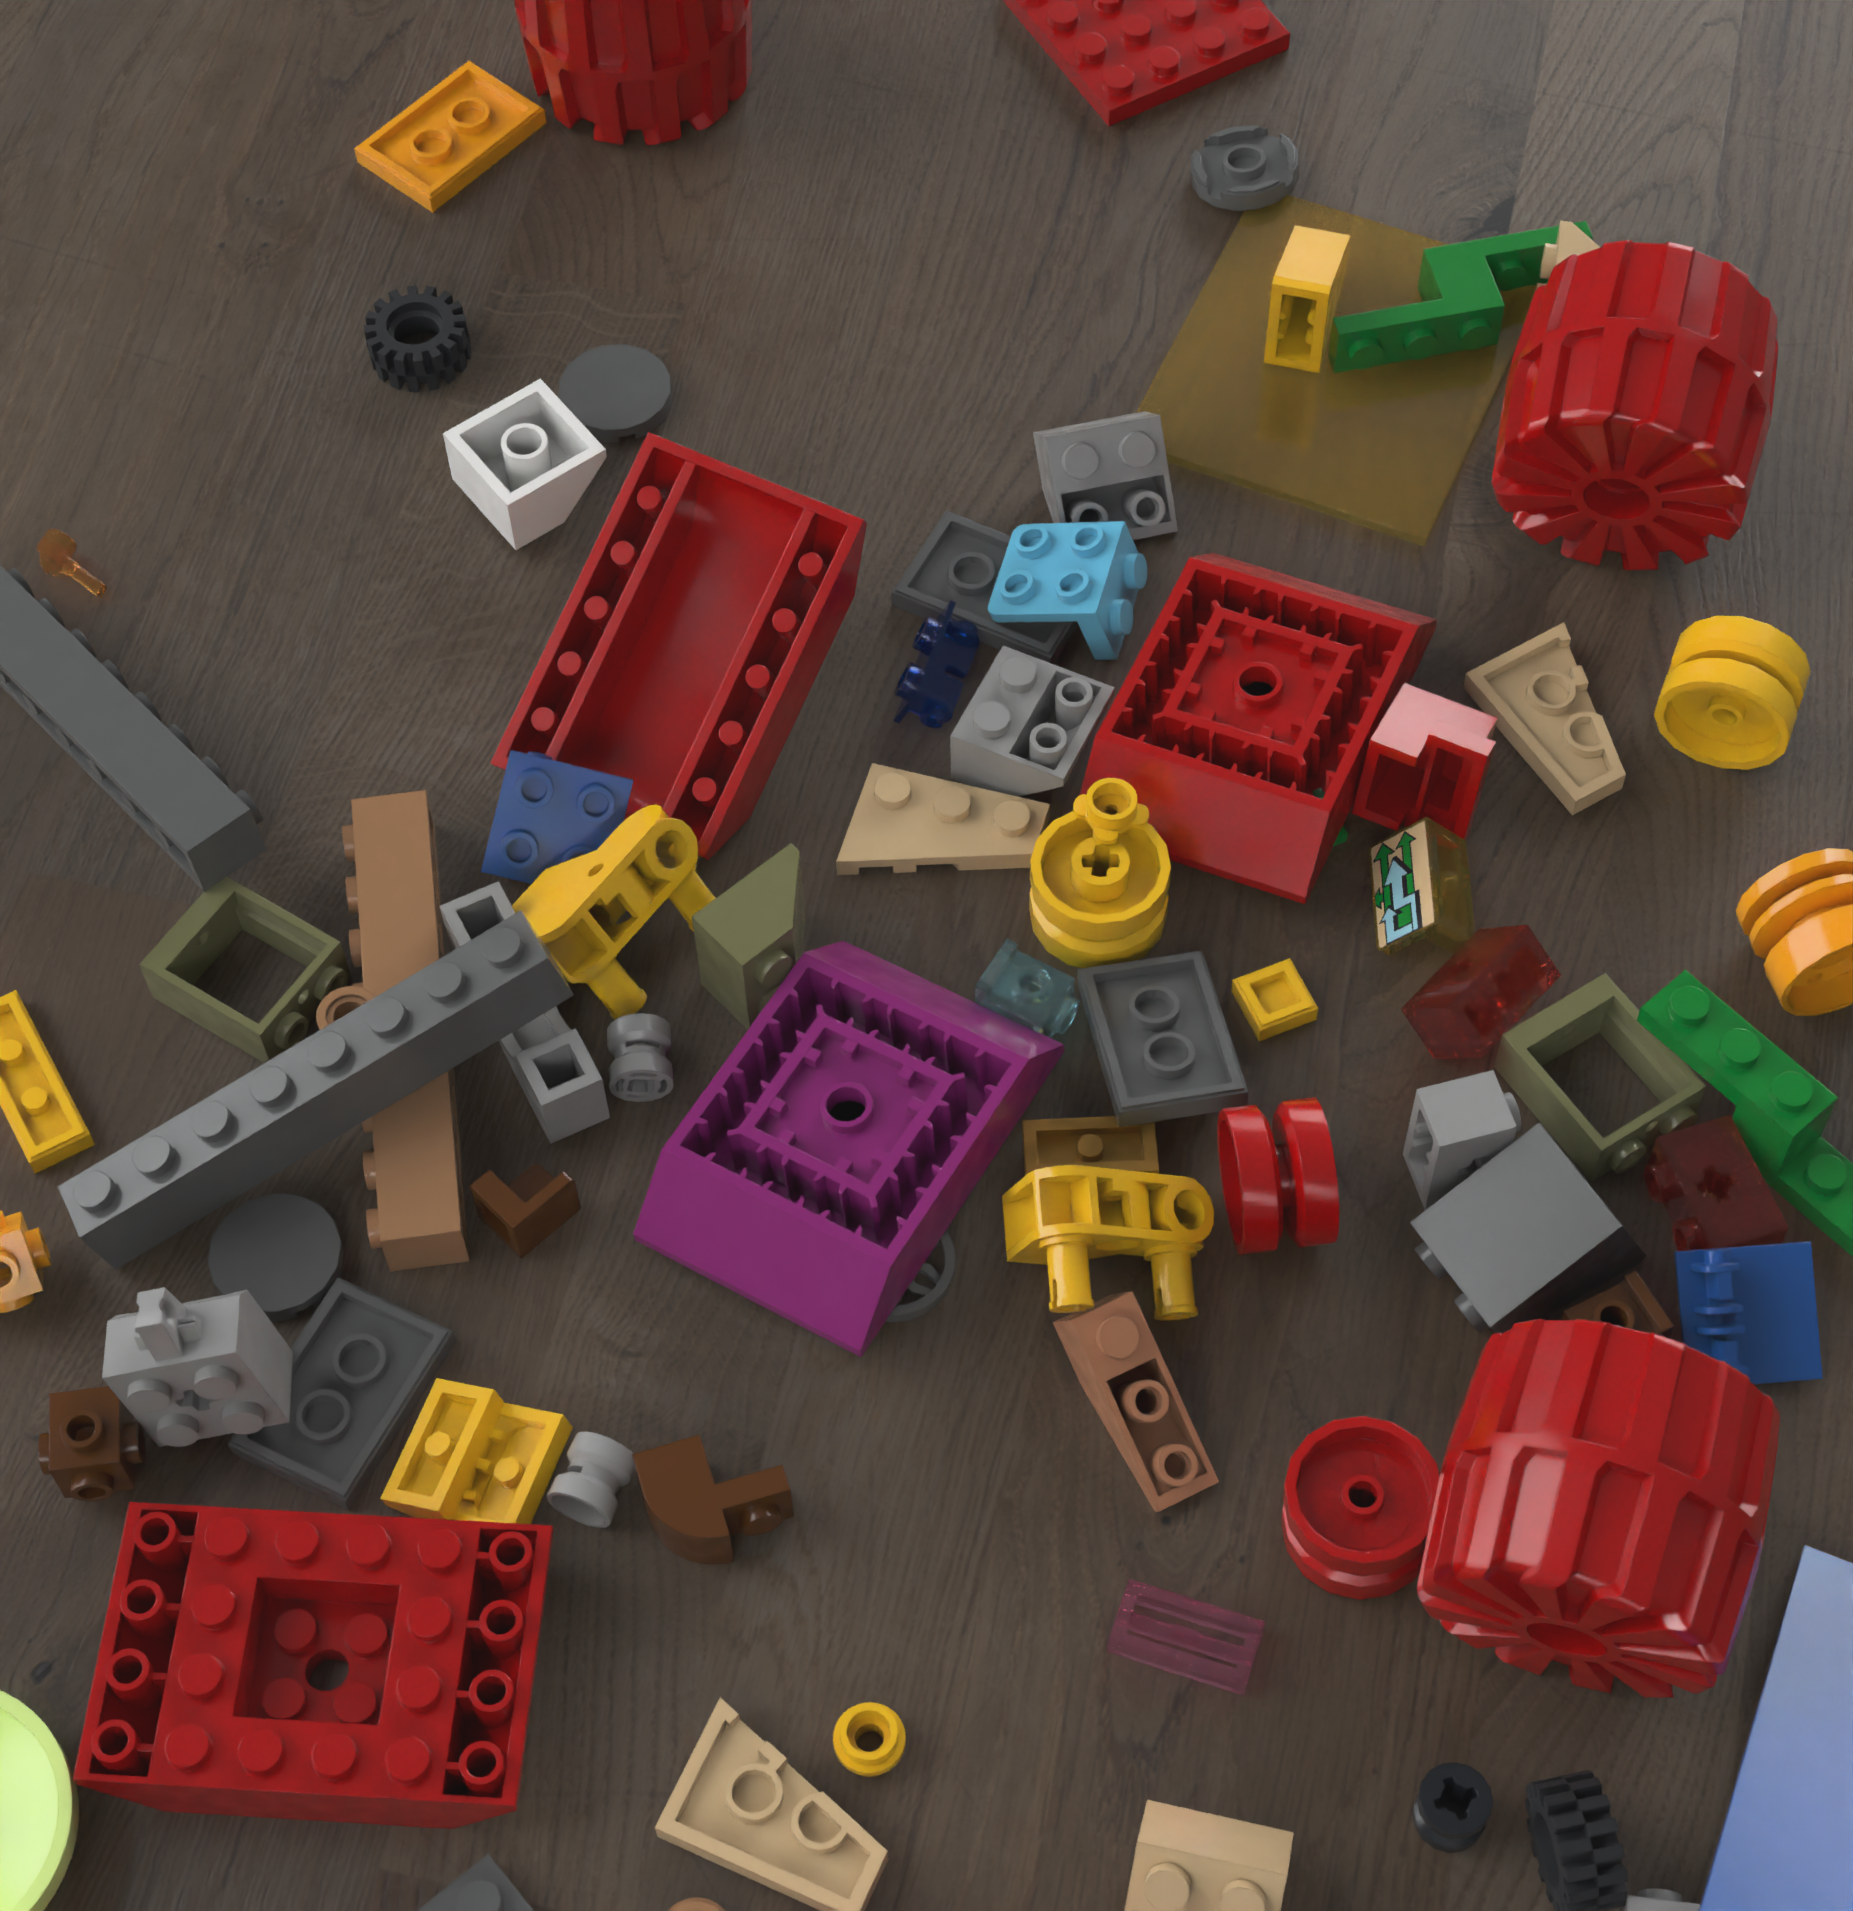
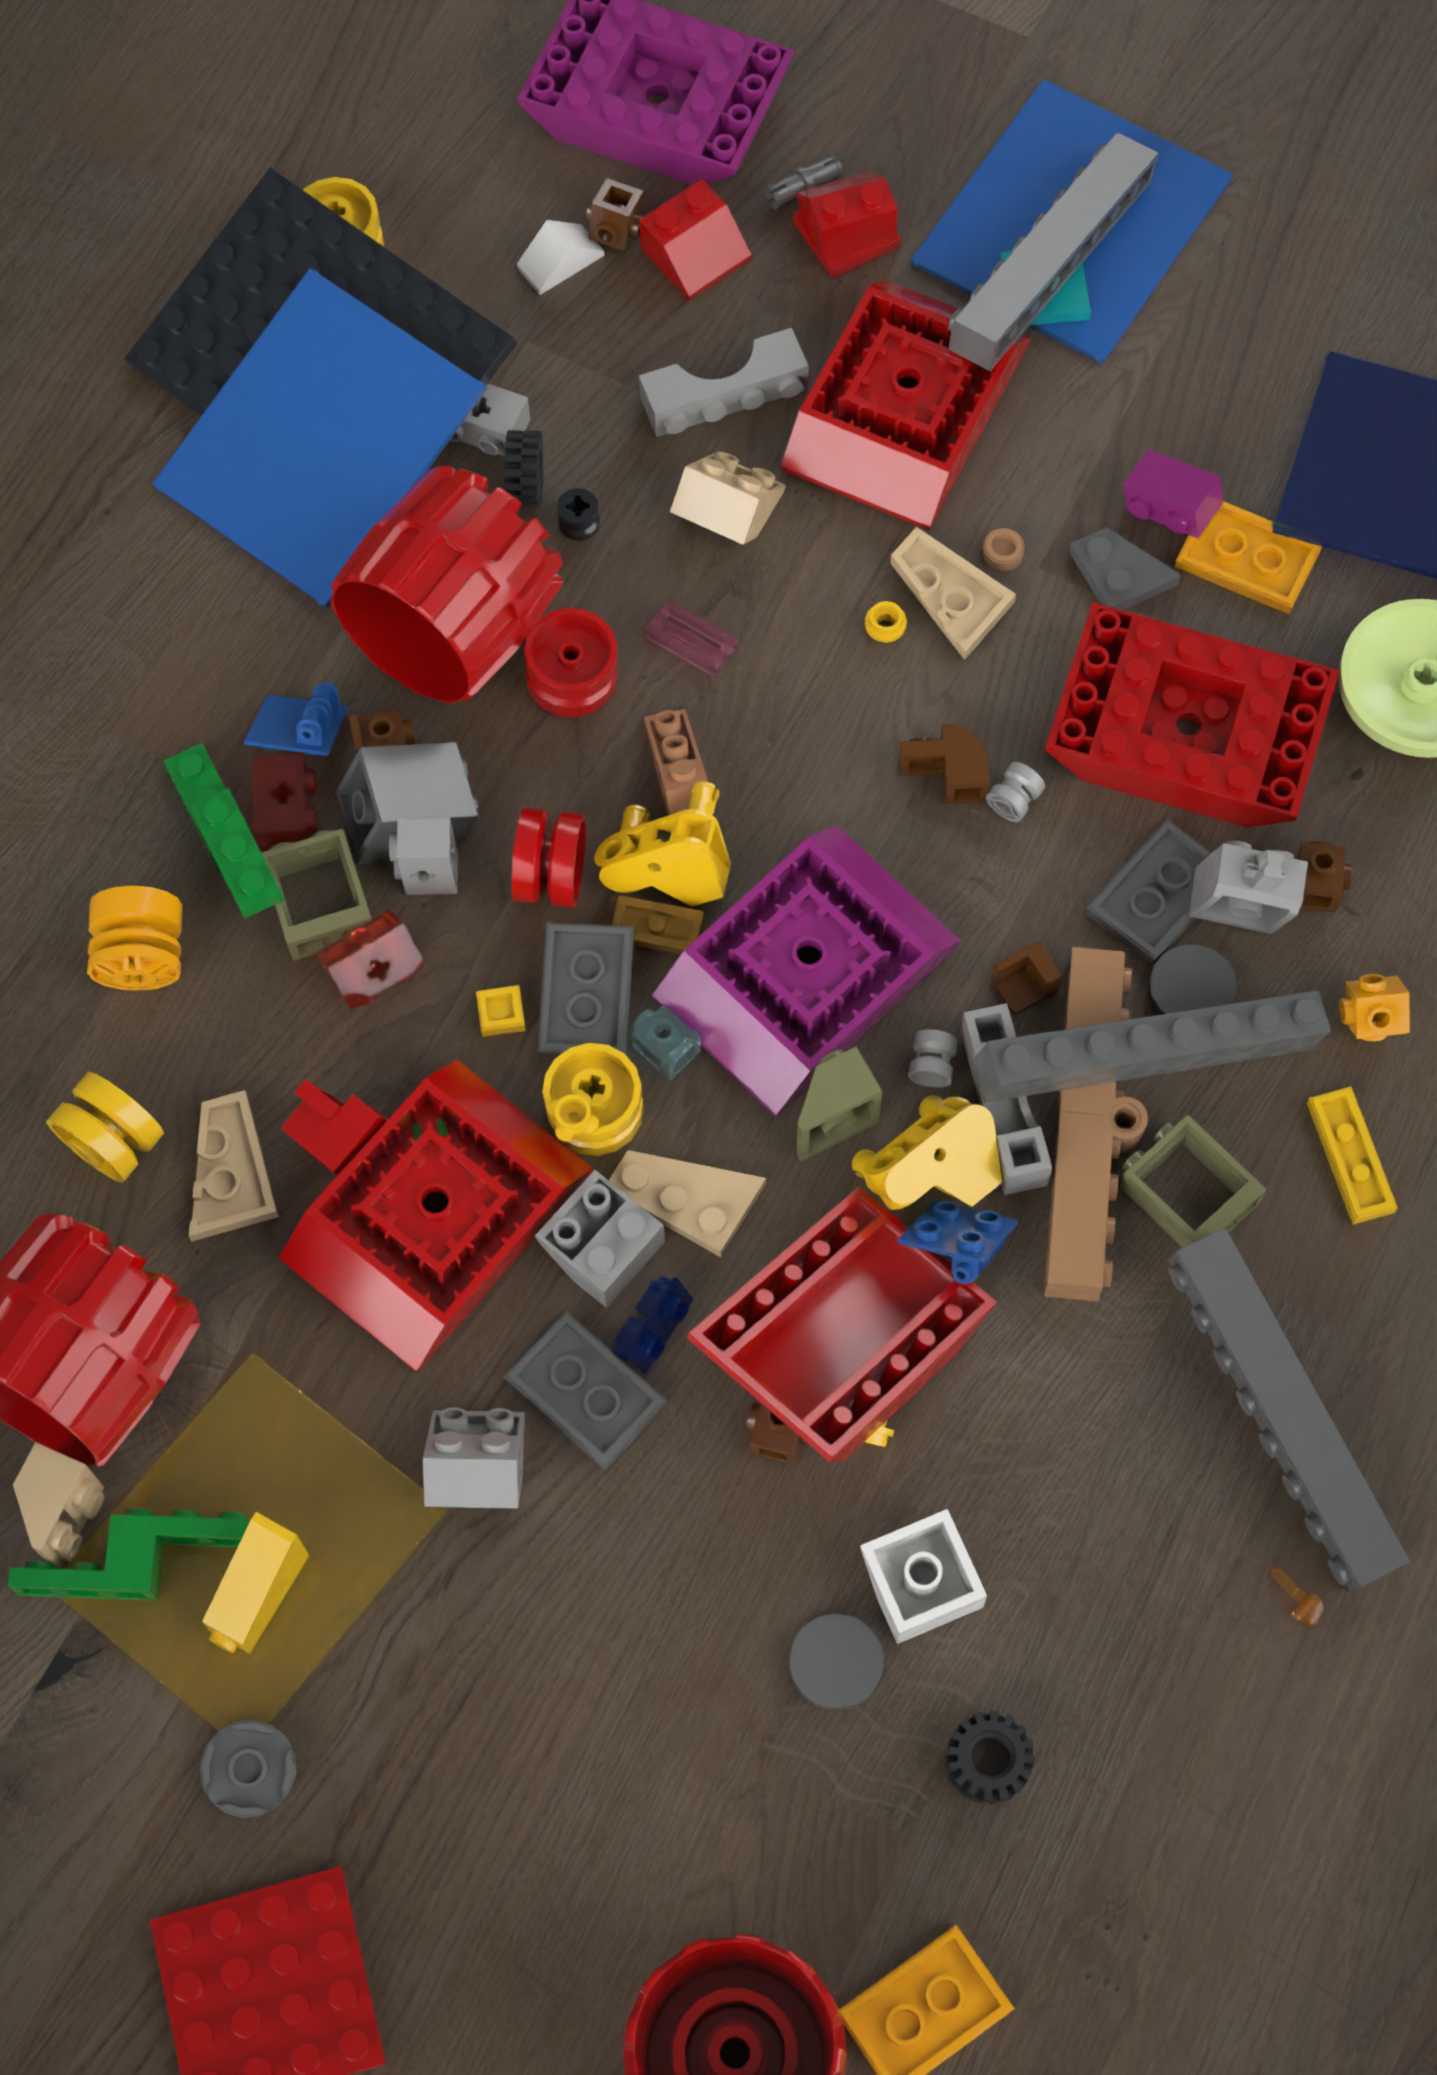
camera: 165 degrees left, 10 degrees up
yellow slope [380,1378,573,1524] -> none
medium azure bracket [988,521,1147,660] -> none
panel [1369,817,1477,956] -> none

